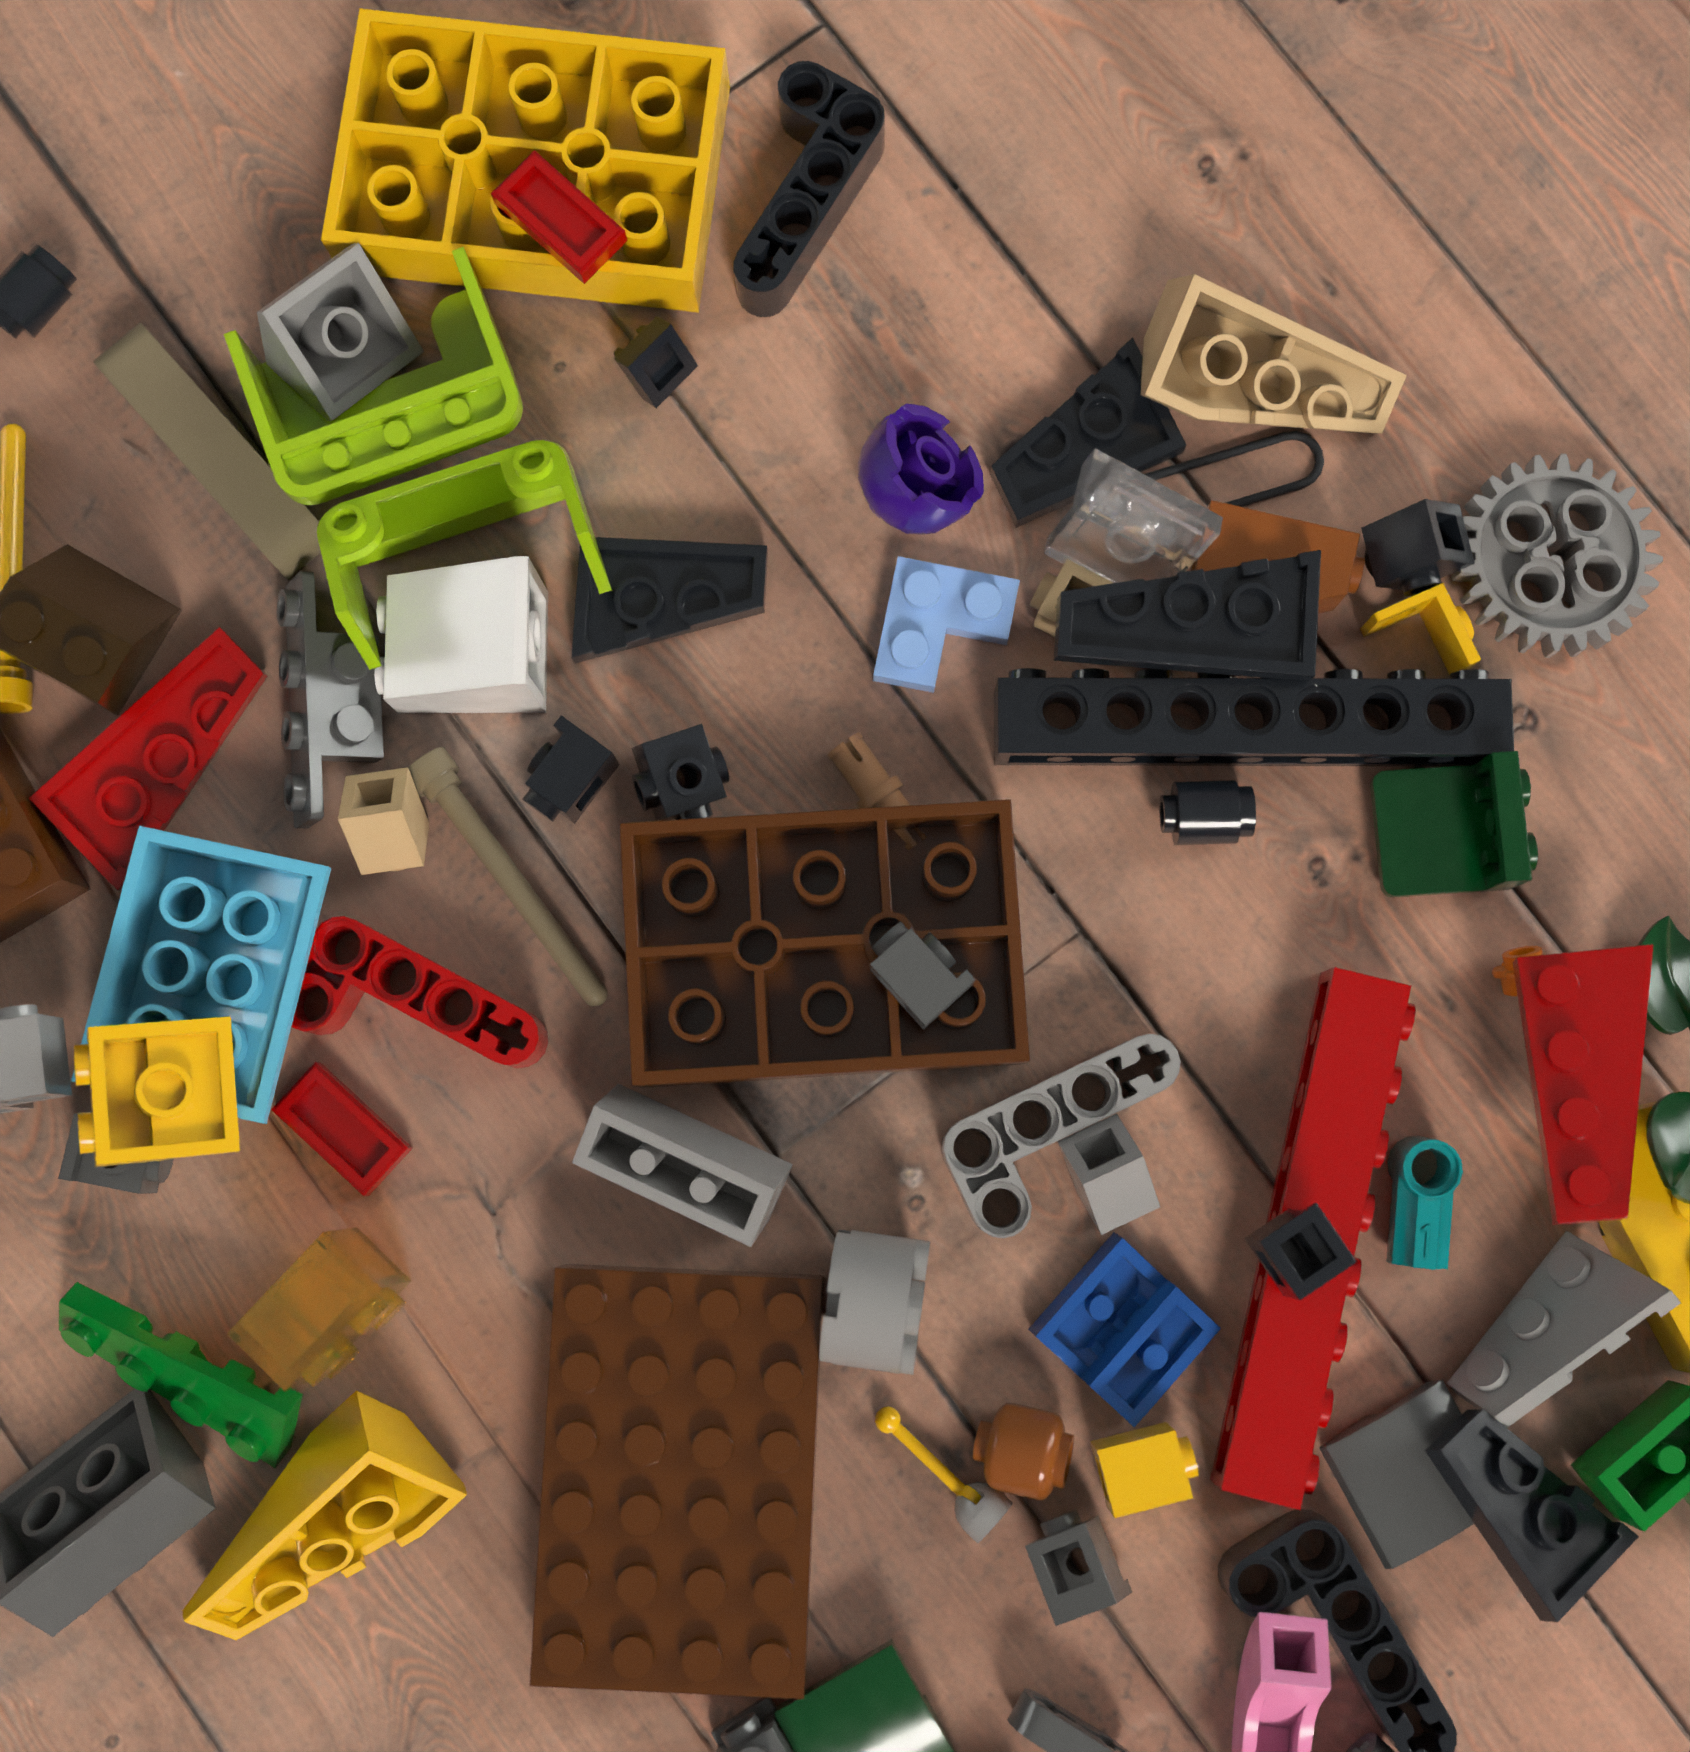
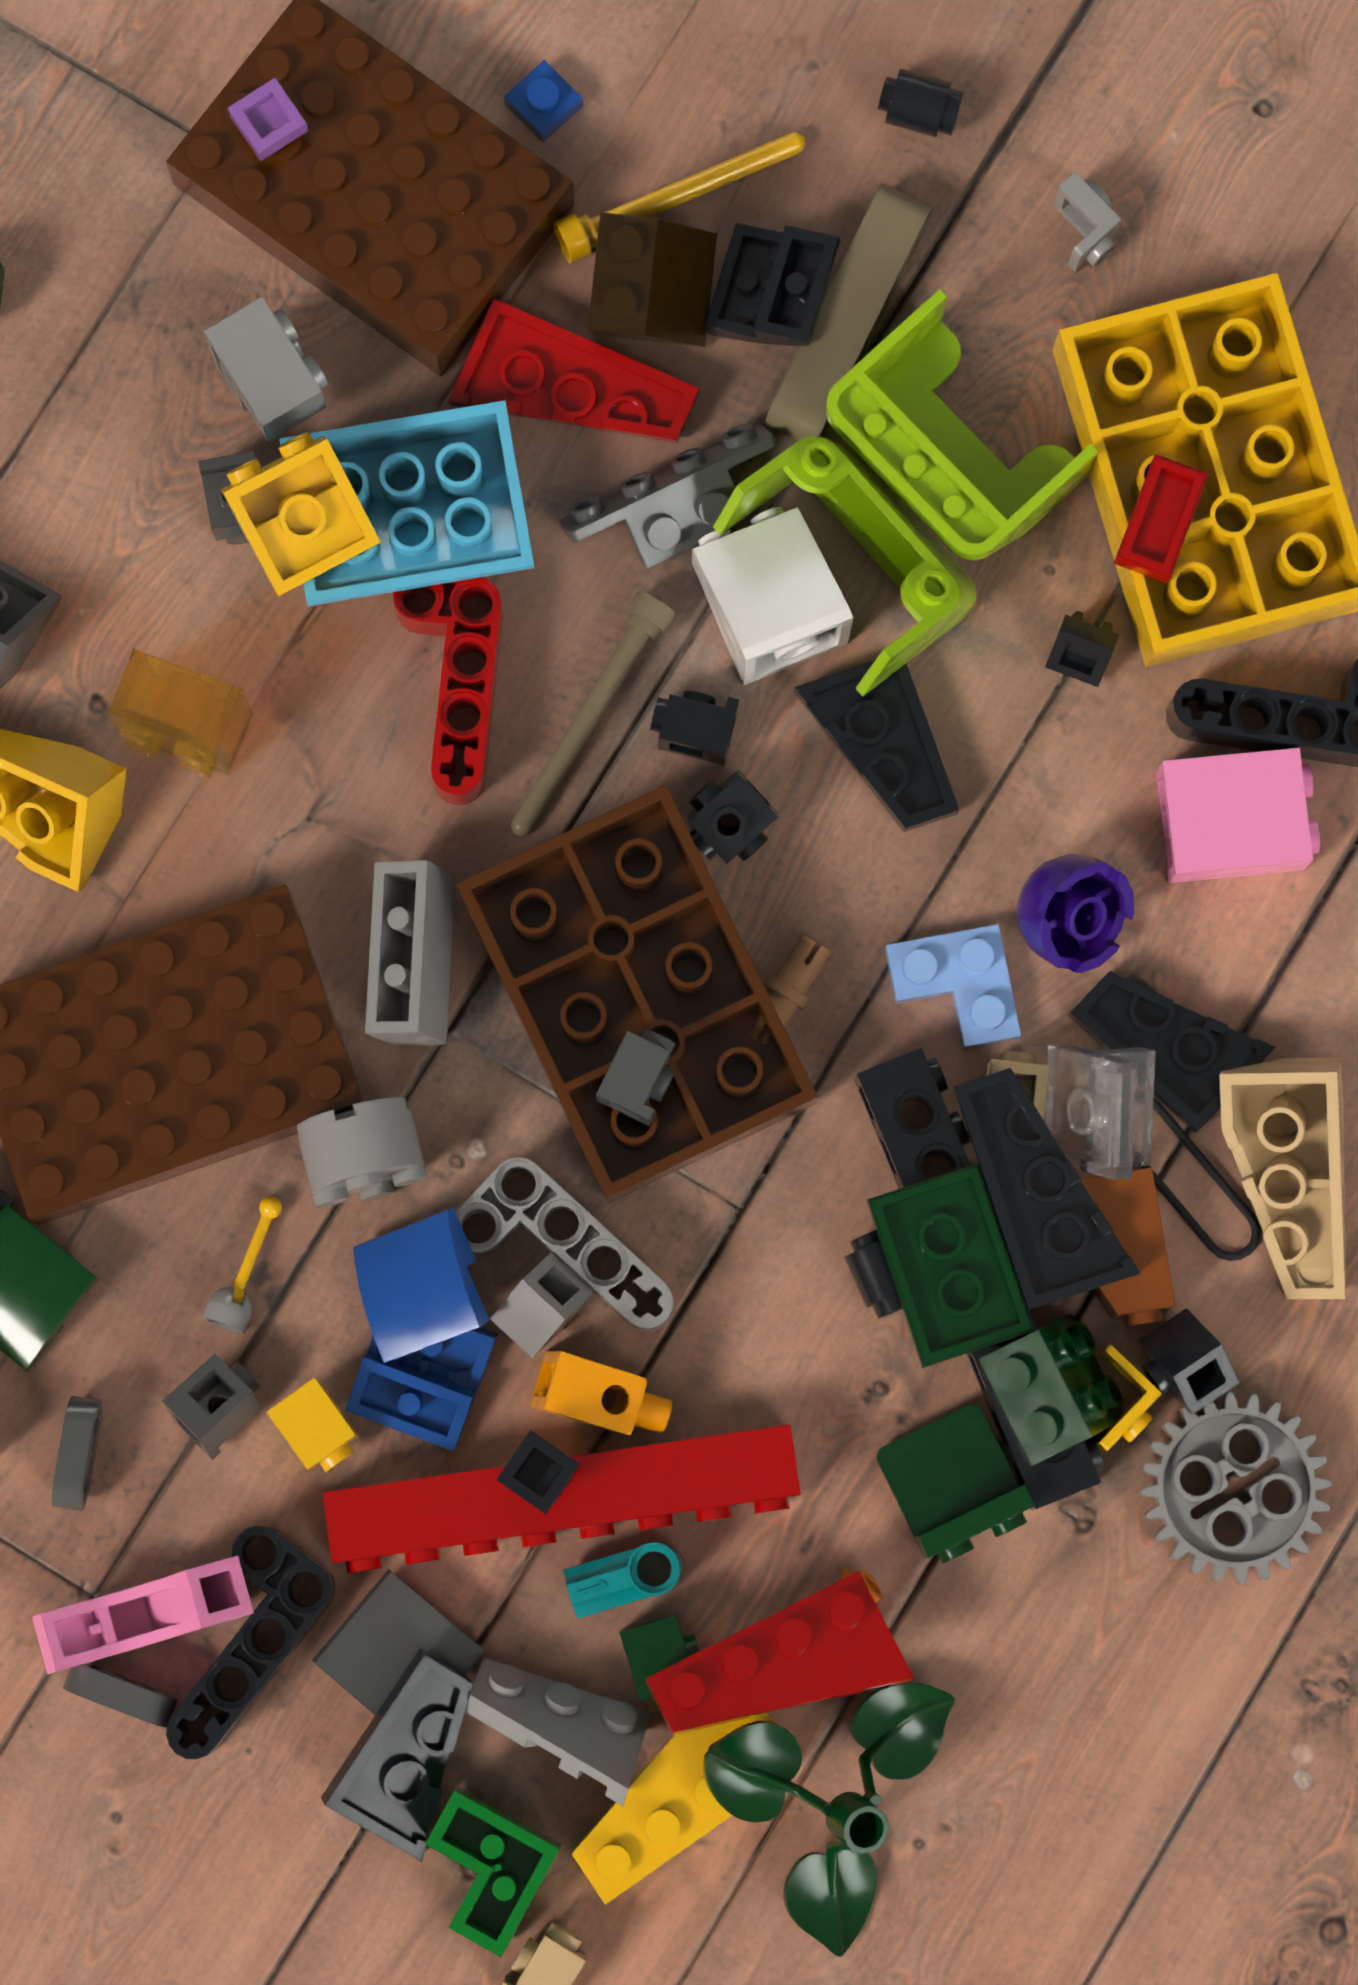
camera: 60 degrees right, 0 degrees up
green wing [59,1282,303,1468] -> none
light grey slope [257,243,424,421] -> none
red tile [271,1062,413,1196] -> none
tan brick [338,767,430,875] -> none
dark orange head [973,1403,1074,1500] -> none
none -> blue slope [353,1207,490,1363]
none -> light orange torso [528,1351,672,1436]
none -> dark green brick [619,1614,699,1708]
none -> black slope [704,223,840,346]
none -> dark green tile [866,1163,1035,1368]
none -> dark green bracket [978,1314,1123,1466]
none -> light grey bracket [1053,172,1122,273]
none -> bright pink brick [1155,748,1320,883]

